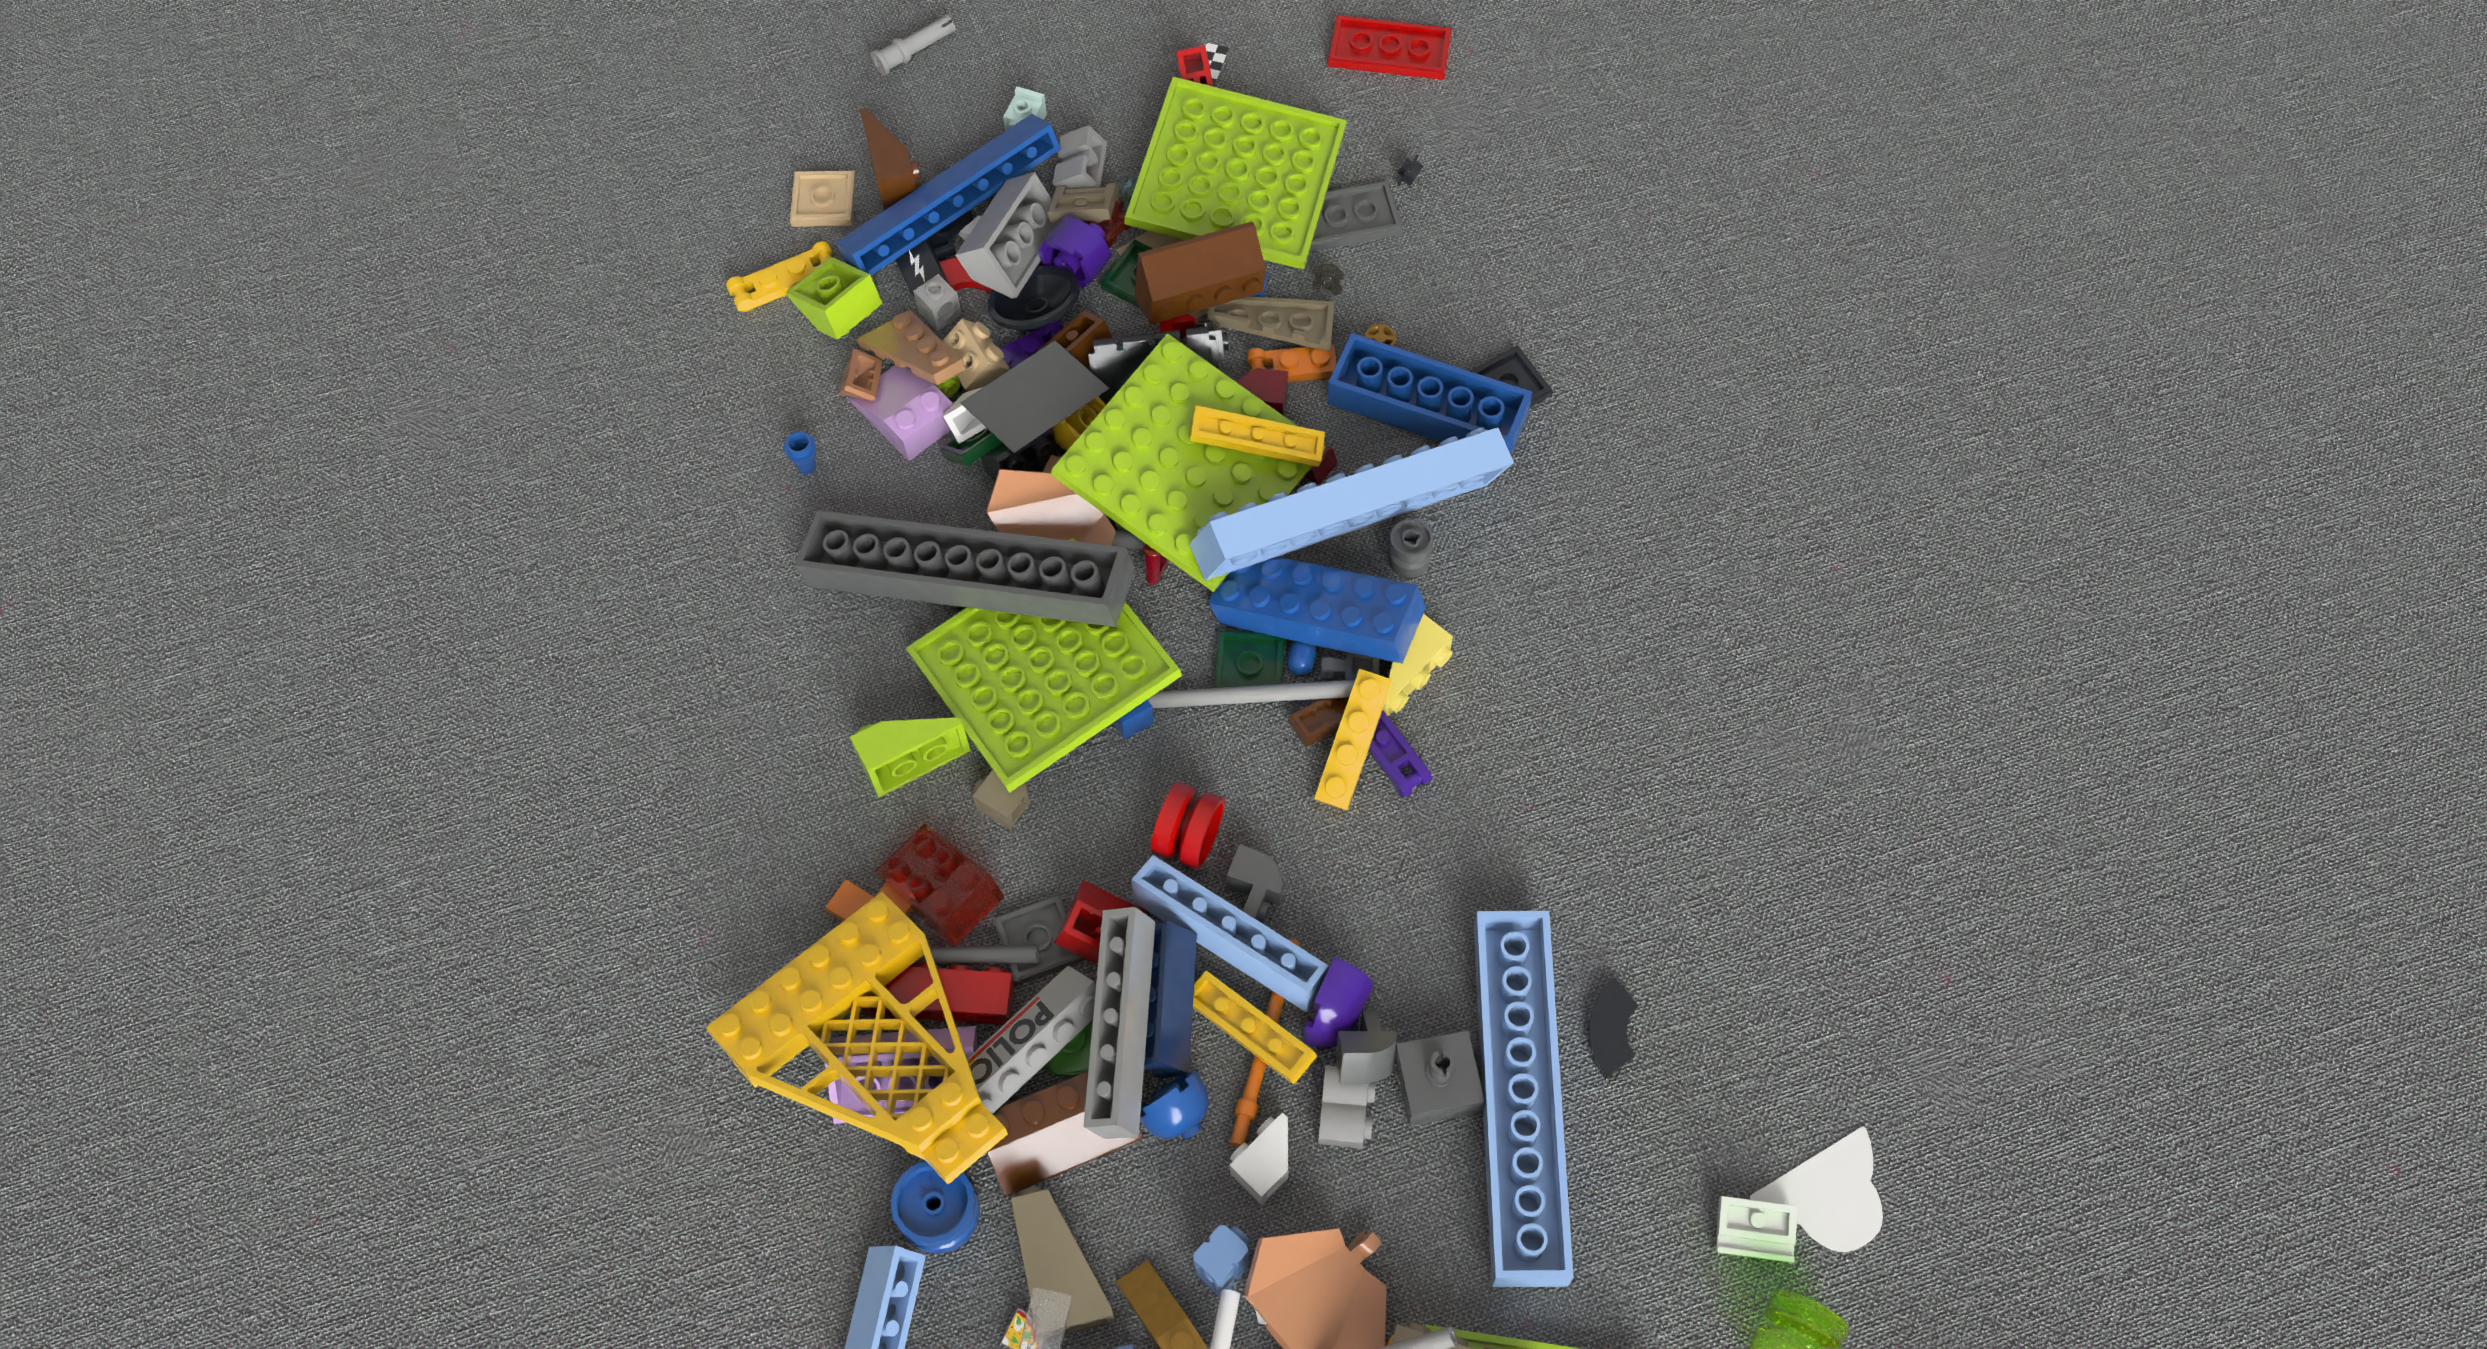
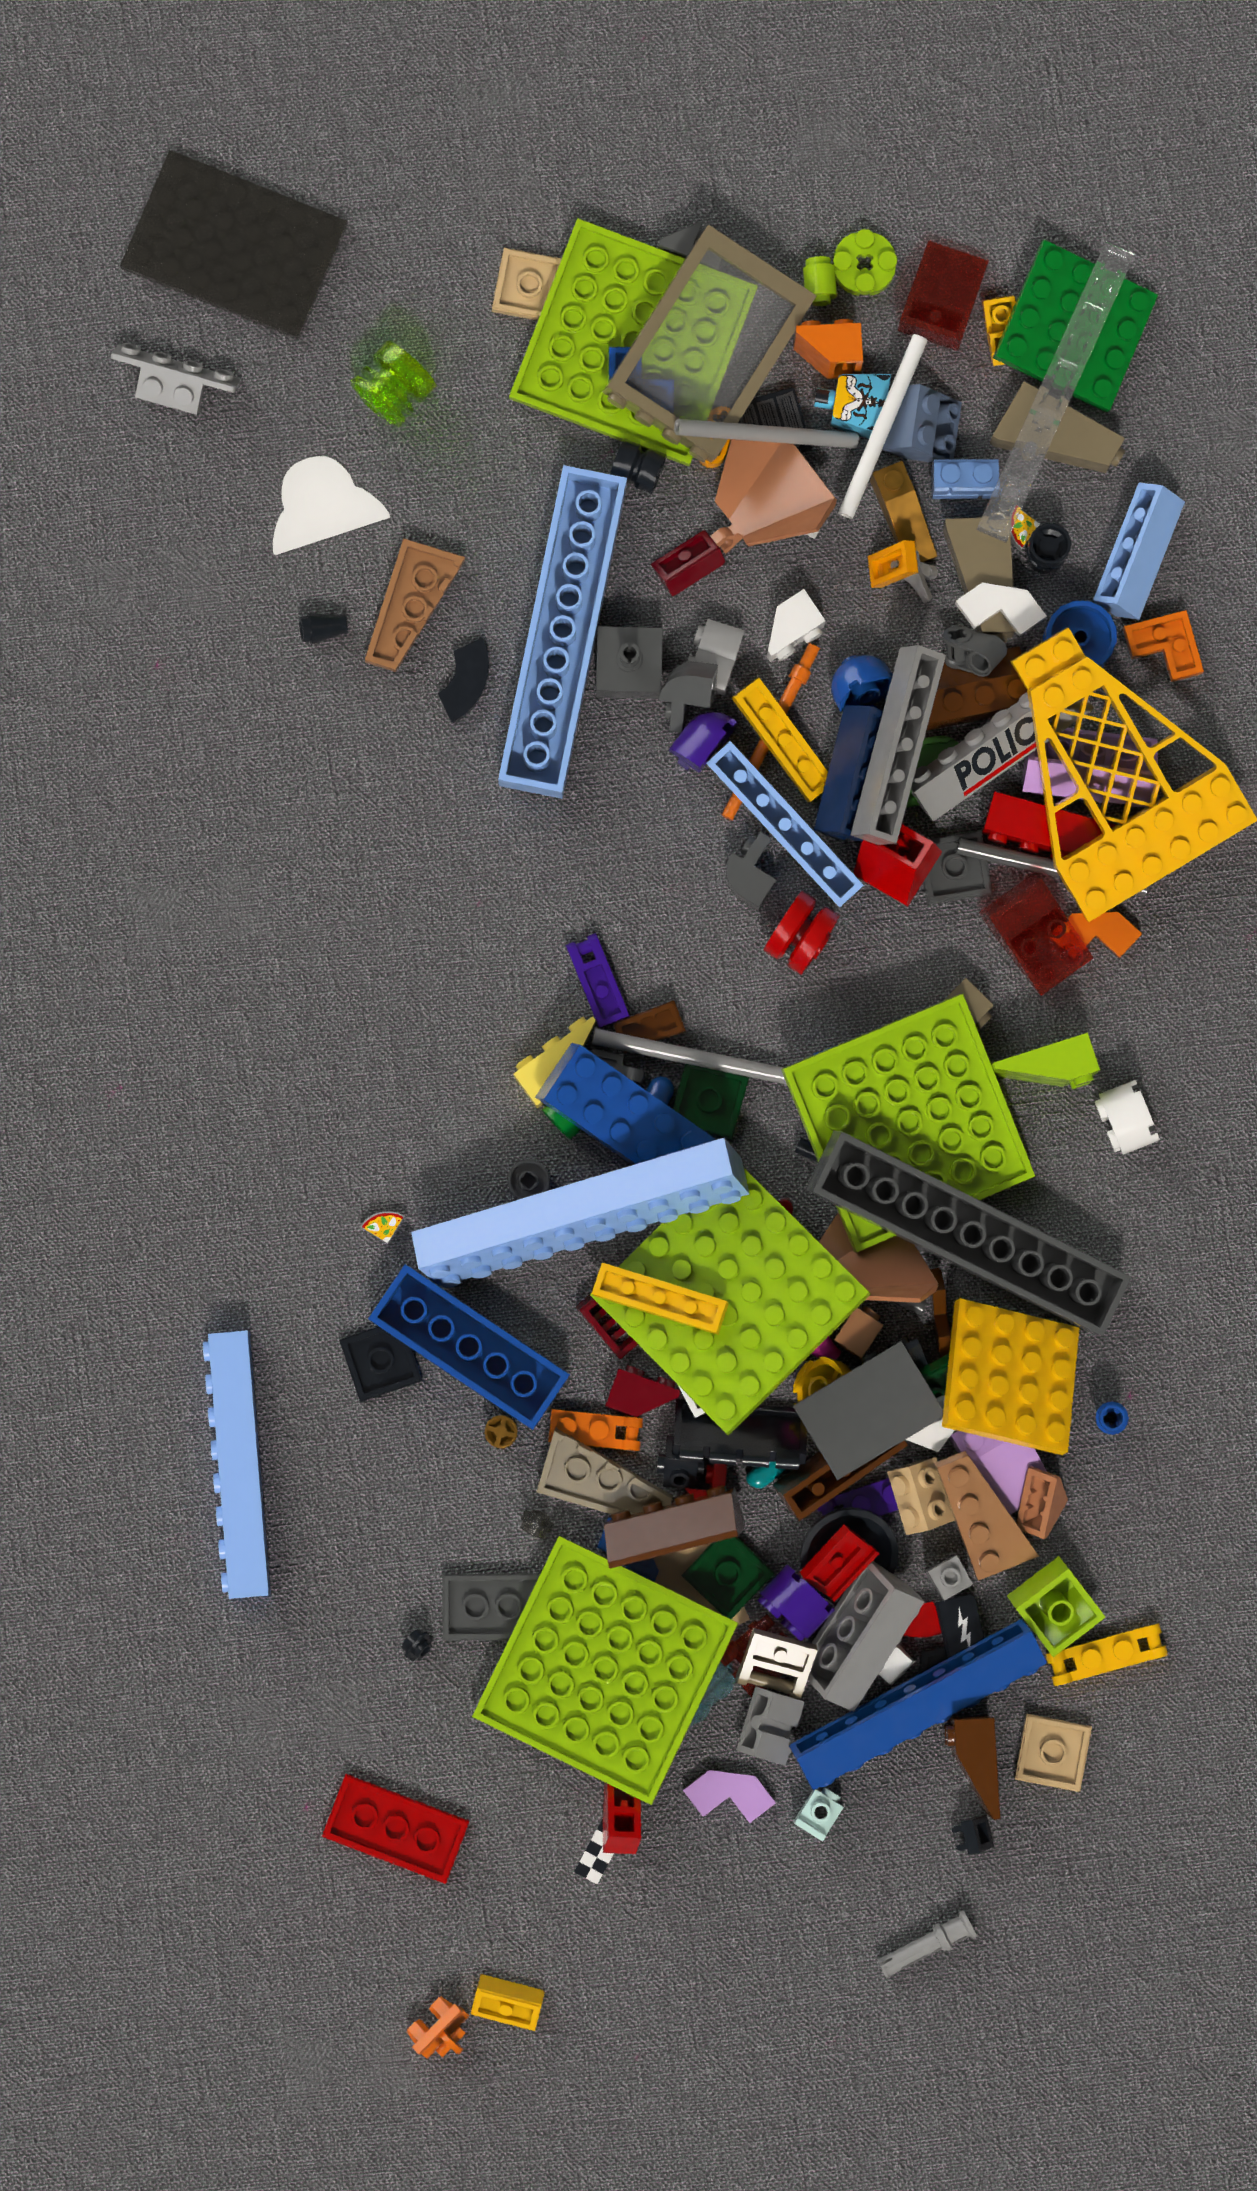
camera: 175 degrees left, 20 degrees up
medium blue brick [1193,1224,1251,1296] -> none
yellow plate [1314,669,1393,811] -> none
white plate [1715,1196,1798,1263] -> none
none -> light grey bracket [111,343,241,415]
none -> light blue brick [203,1330,271,1599]
none -> black cone [299,613,348,645]
none -> tile [360,1211,405,1244]
none -> medium nougat wing [365,538,466,672]
none -> black wheel [610,439,667,494]
none -> dark red slope [651,530,725,596]
none -> lavender tile [683,1770,776,1823]
none -> red plate [799,1524,879,1602]
none -> light orange piece [868,540,938,603]
none -> reddish brown tile [929,1268,951,1358]
none -> yellow plate [942,1298,1080,1455]
none -> dark grey piece [943,625,1007,677]
none -> black tile [952,1814,994,1855]
none -> white tile [955,582,1047,637]
none -> black wheel [1025,523,1071,574]
none -> white brick [1095,1080,1160,1155]
none -> orange plate [1123,610,1204,682]

